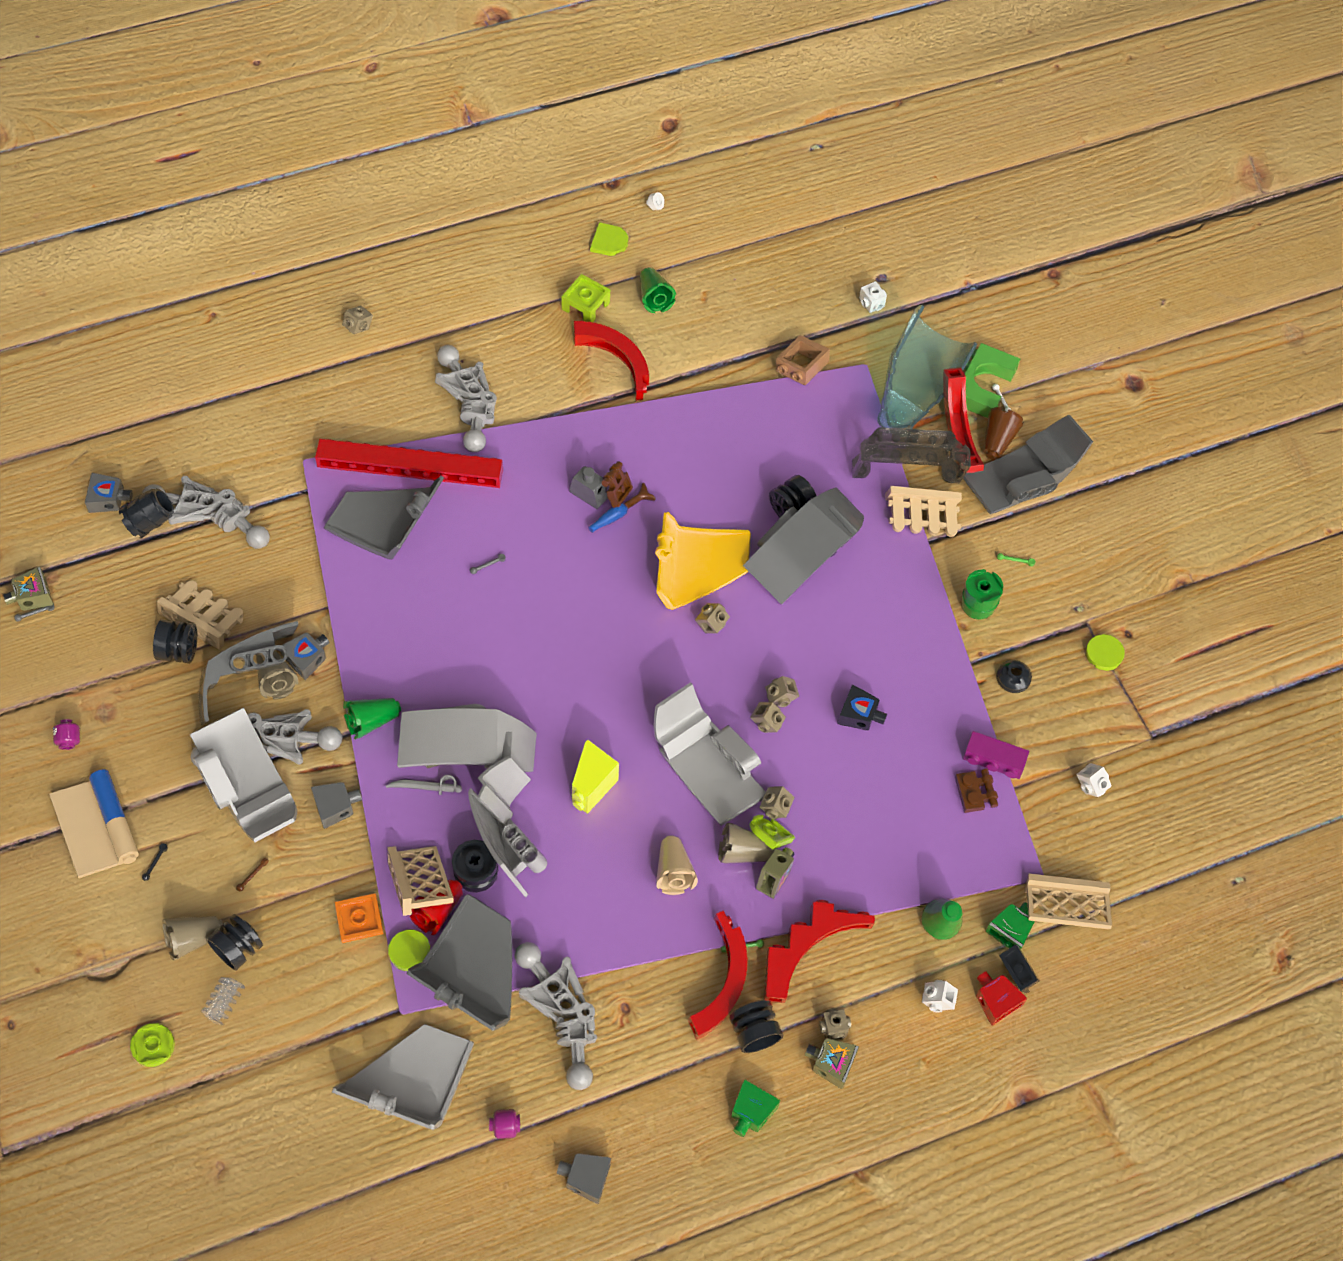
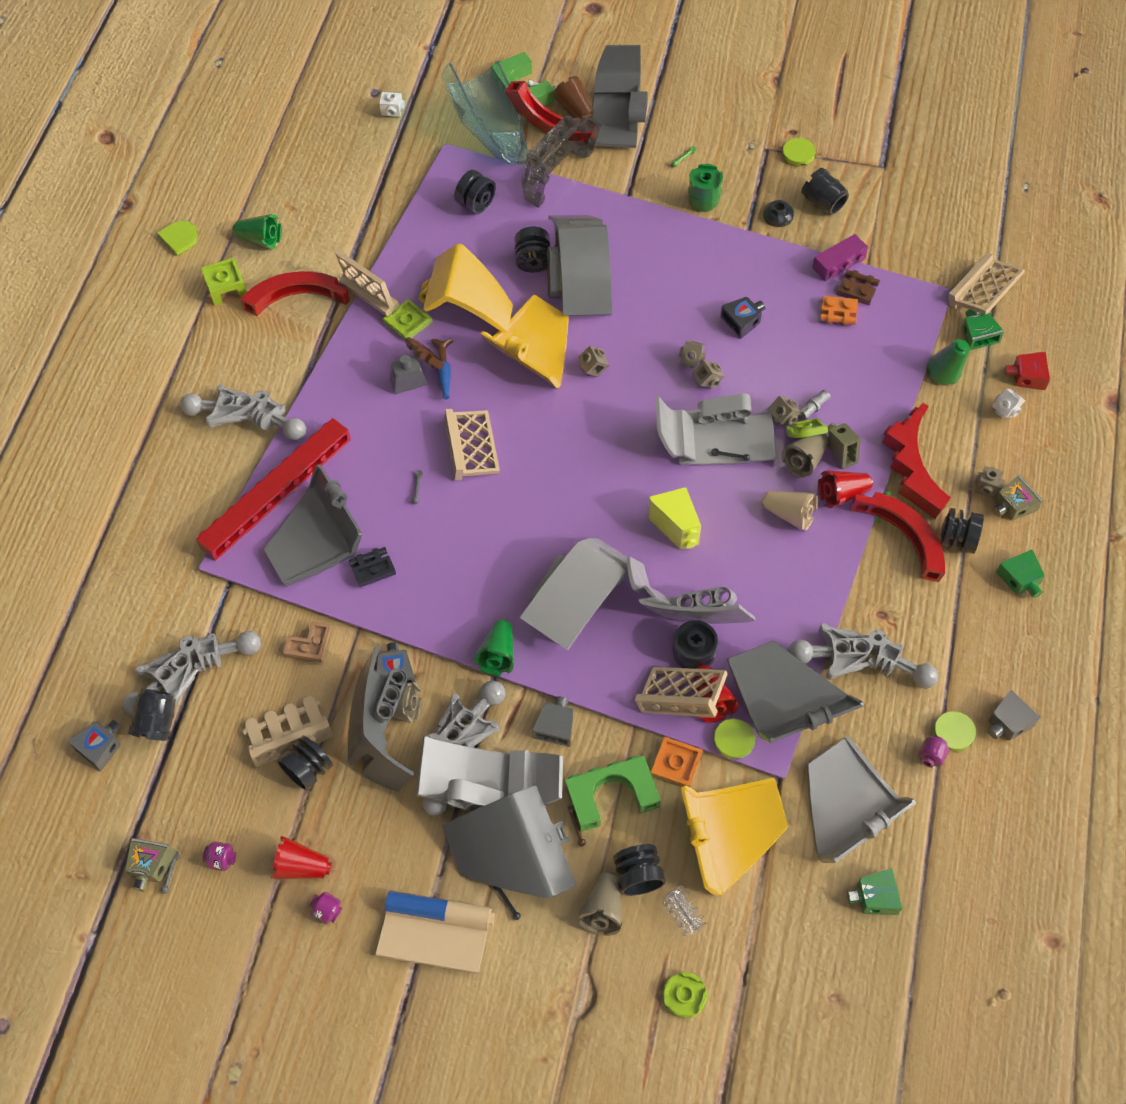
camera: 50 degrees left, 0 degrees up
dark tan brick [342,306,373,334] -> none
light grey sword [386,775,462,795] -> none
white tile [646,192,664,210] -> none
medium nougat window [776,335,830,386] -> none
tan fence [885,486,962,537] -> none
black panel [999,944,1040,994] -> none
white brick [1077,763,1112,797] -> none
none -> magenta head [203,841,236,871]
none -> red cone [270,836,332,879]
none -> medium nougat plate [283,621,332,663]
none -> tan fence [335,251,400,316]
none -> black plate [349,547,396,587]
none -> lime tile [383,299,433,340]
none -> yellow panel [419,244,513,333]
none -> dark grey panel [442,786,576,898]
none -> tan fence [444,409,500,480]
none -> black wheel [454,169,496,214]
none -> bright green arch [565,755,661,832]
none -> yellow panel [681,778,788,896]
none -> black hinge [712,448,750,461]
none -> light grey pin [798,389,831,420]
none -> black piece [801,168,849,215]
none -> red cone [818,470,873,508]
none -> orange plate [820,295,858,326]
none -> green torso [847,868,902,915]
none -> lime tile [934,711,976,752]

